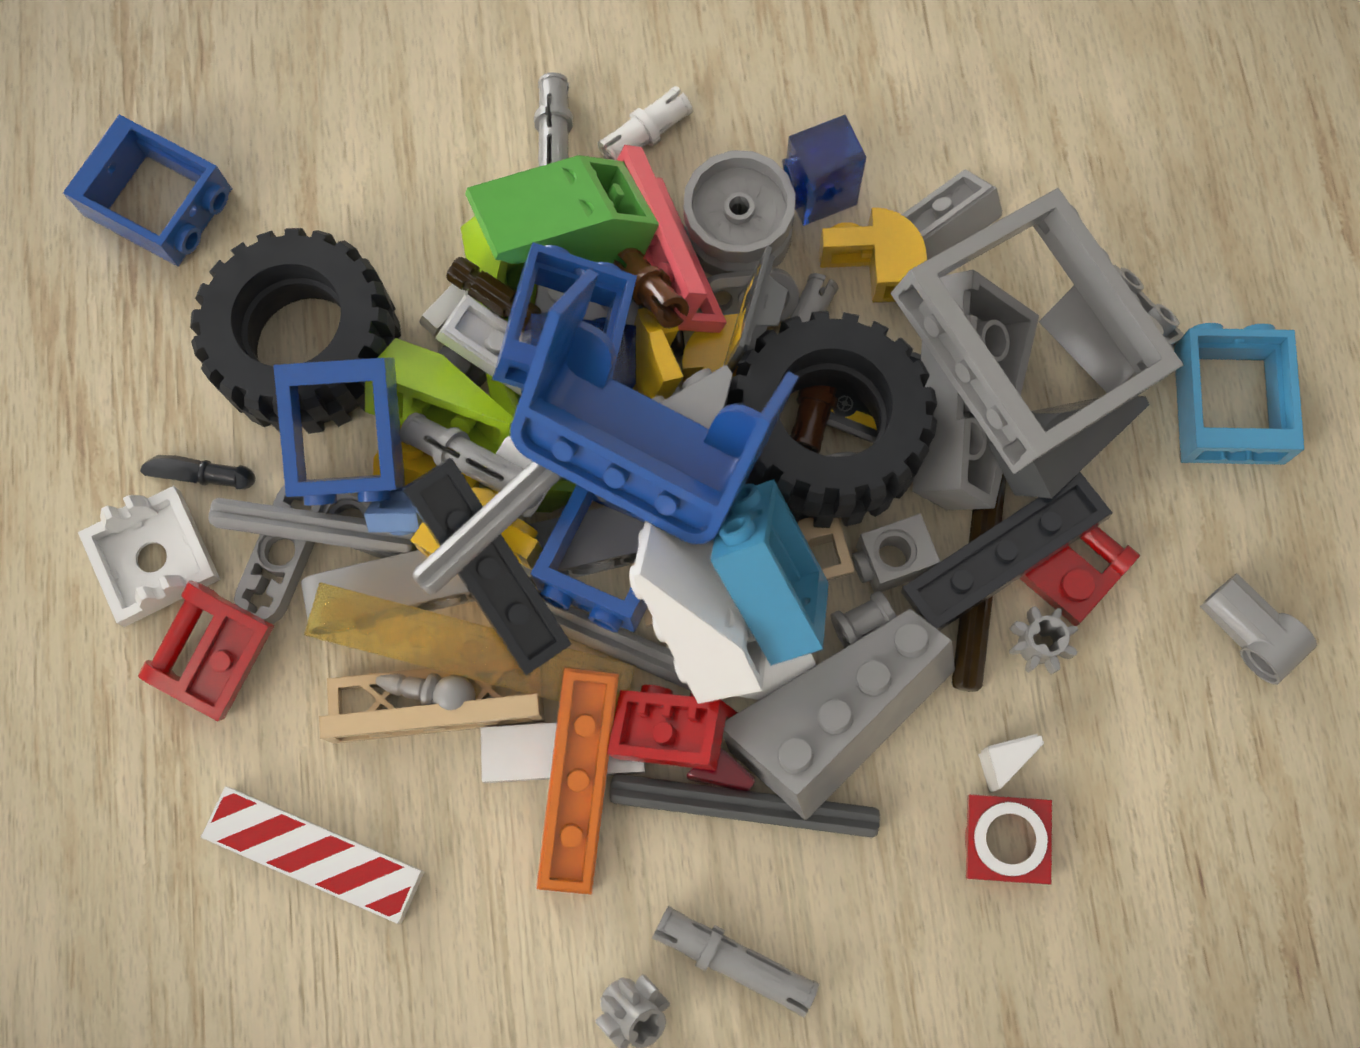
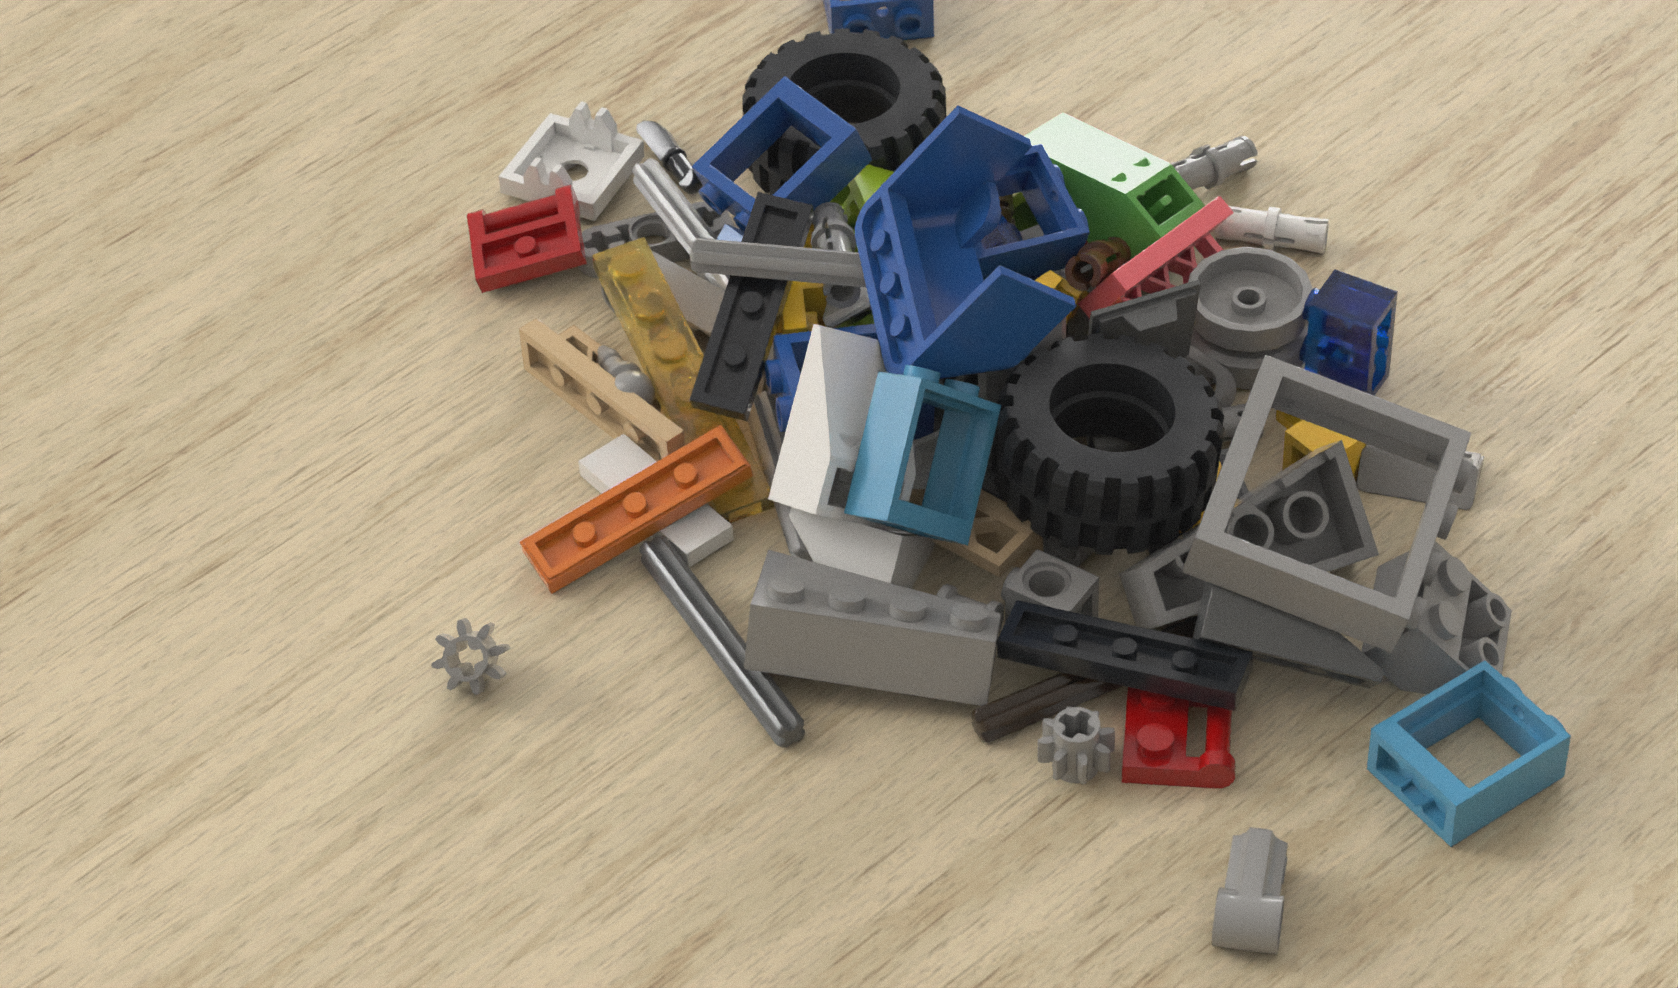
camera: 50 degrees right, 30 degrees down
tile [201,786,425,924] -> none
red bracket [607,684,738,771] -> none
light grey pin [652,906,819,1017] -> none
dark red slope [687,748,755,791] -> none
piece [965,794,1052,885] -> none
white slope [978,734,1044,792] -> none

